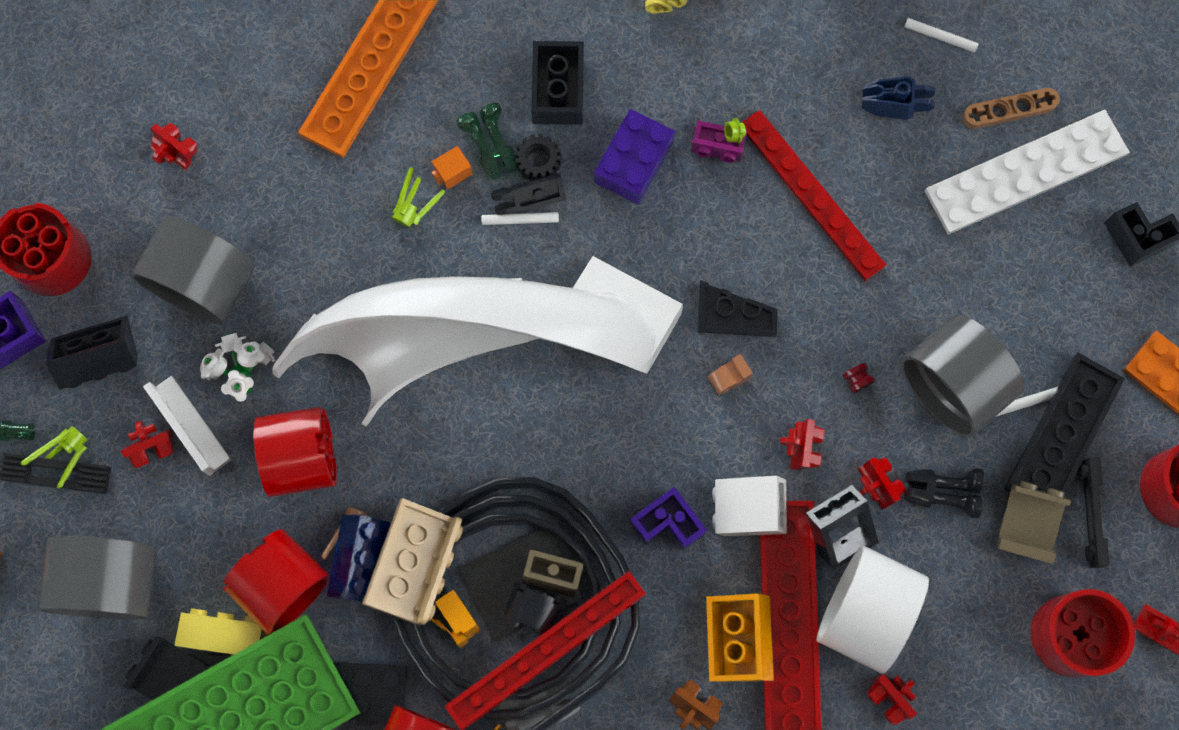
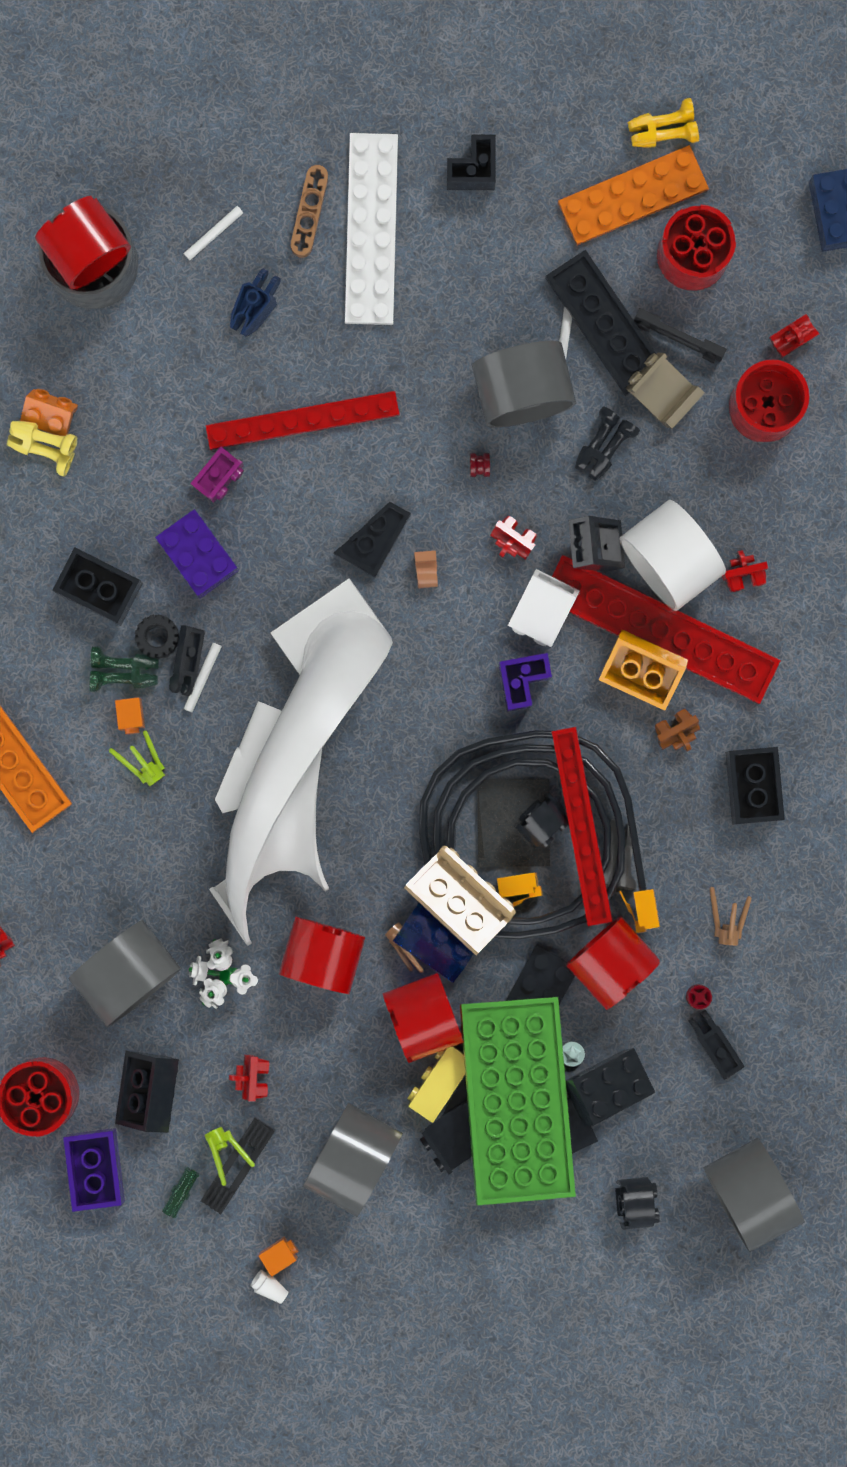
camera: 70 degrees left, 10 degrees up
white fence [143,376,231,476] -> none
dark tan brick [521,549,583,597] -> none
lime plate [724,118,746,143] -> none
red hips [857,457,906,510] -> none

